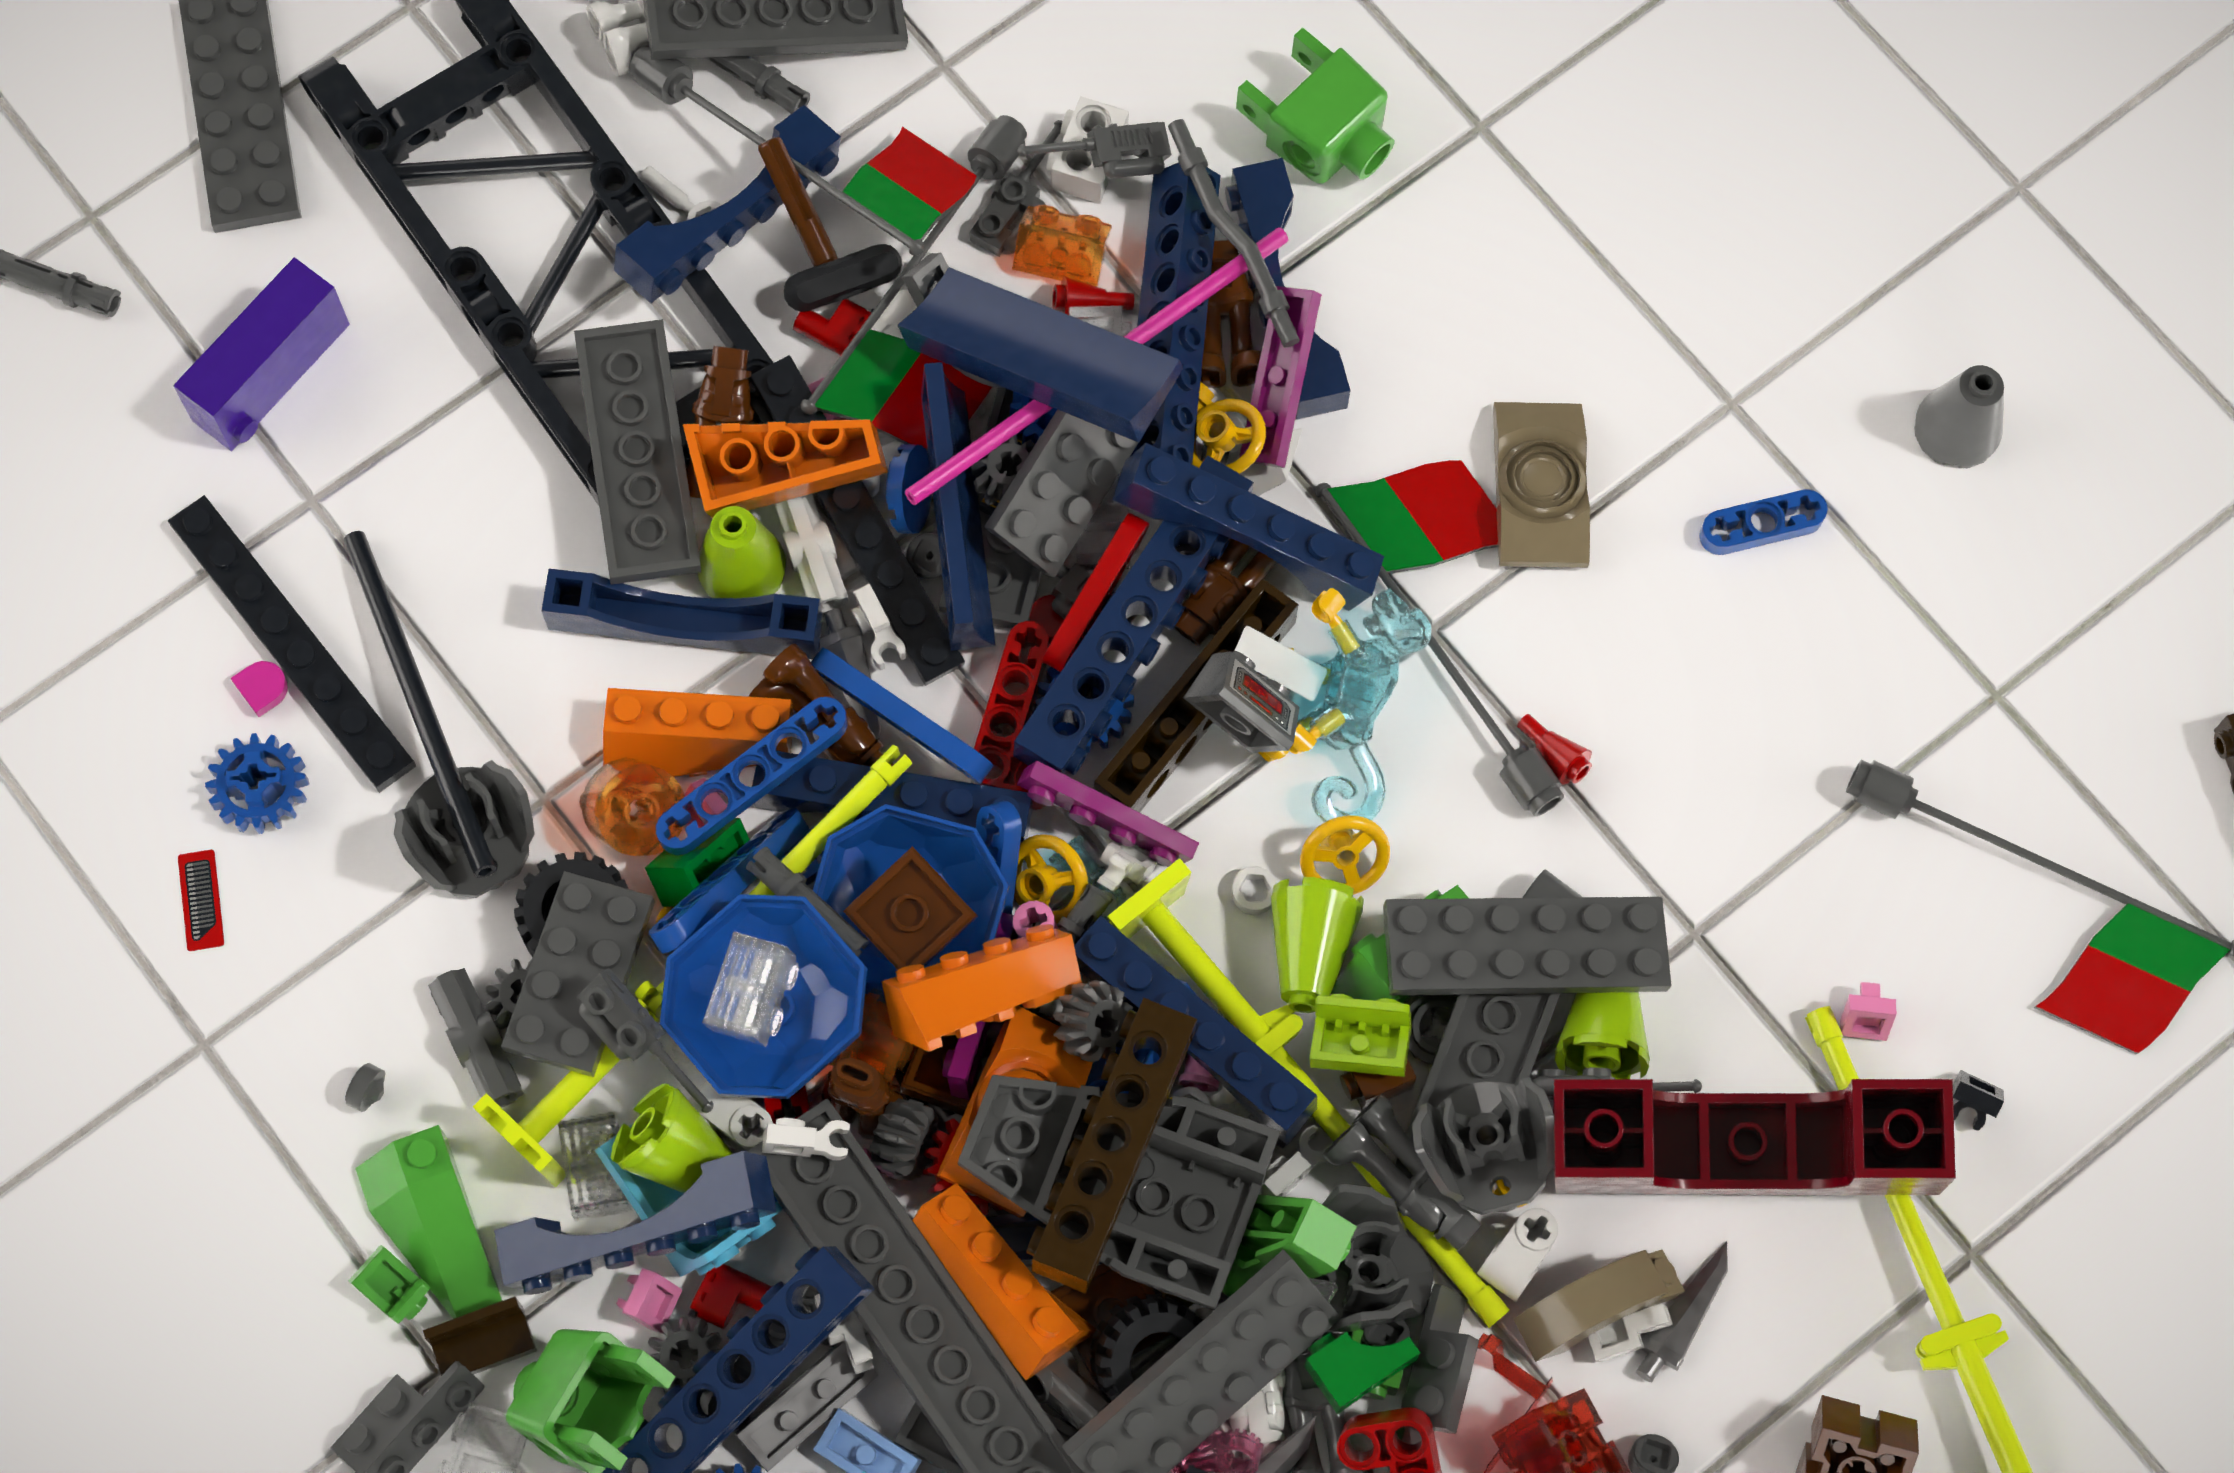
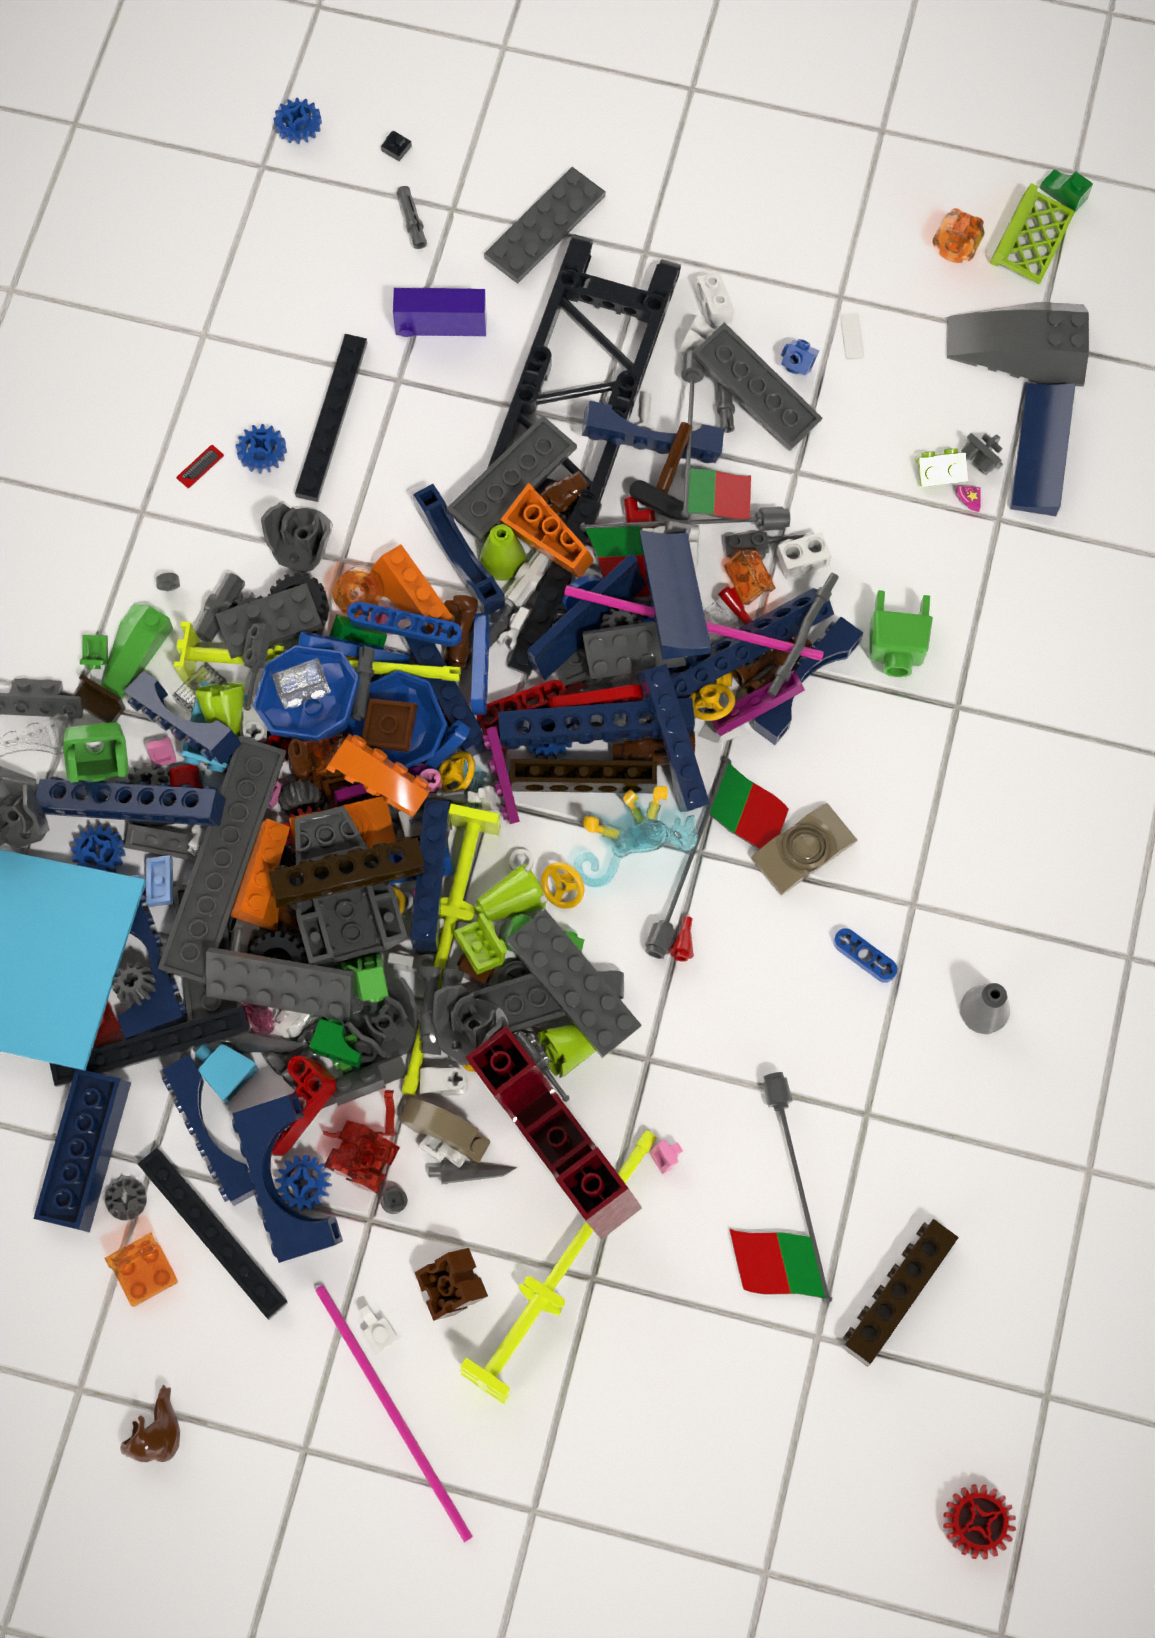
camera: 55 degrees right, 0 degrees up
dark pink tile [230,661,288,717] -> none
black piece [344,531,497,878] -> none
white plate [762,1118,850,1160] -> none
dark grey piece [1017,122,1172,178] -> none
dark grey gear [1052,980,1134,1062] -> none
dark grey slope [1183,651,1300,753] -> none
white sticker [1234,626,1327,701] -> none
black tile [1953,1070,2004,1131] -> none

